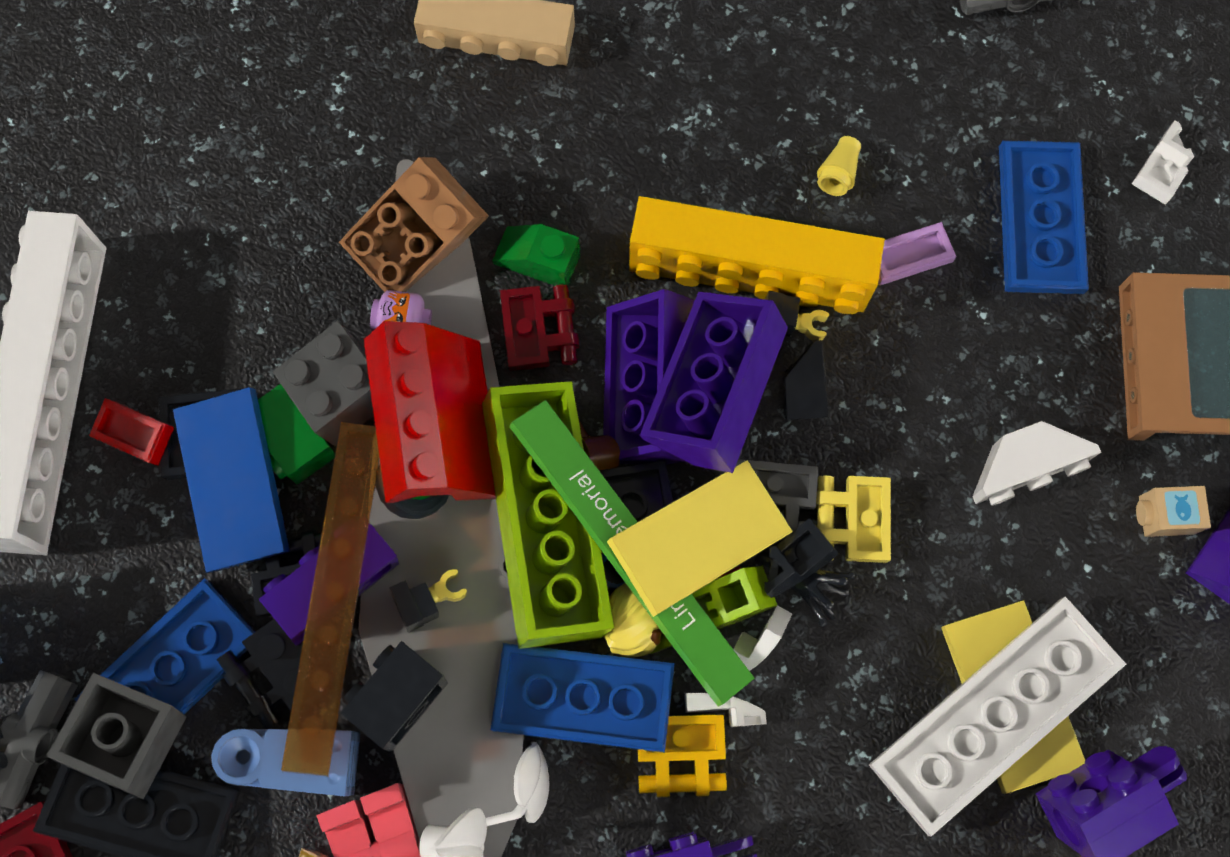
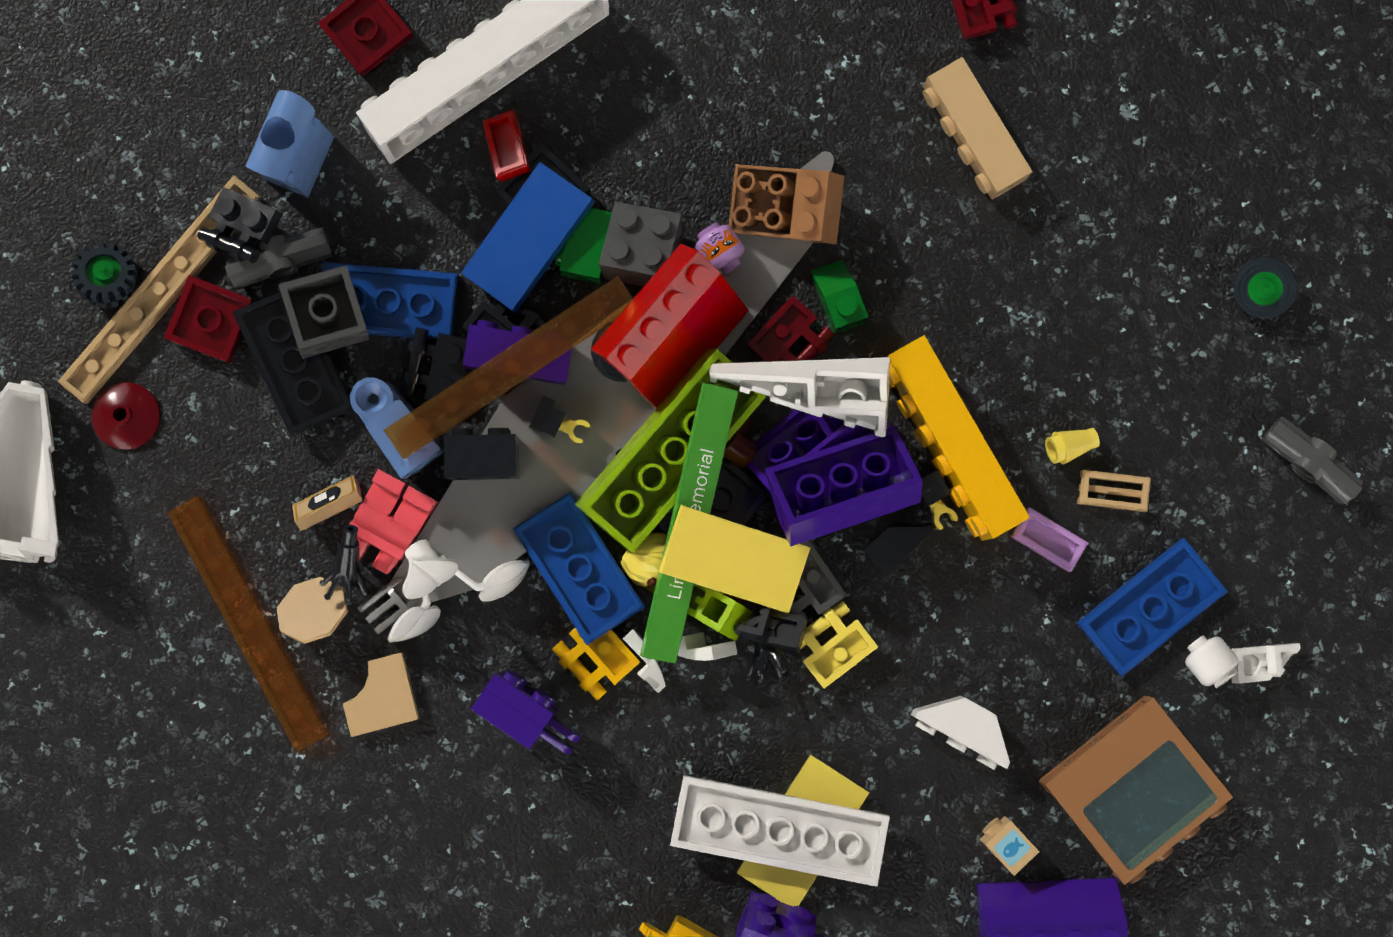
camera: 50 degrees right, 10 degrees up
none -> white wedge [709,357,890,437]
none -> tan tile [1077,470,1151,512]
none -> white head [1185,635,1238,688]

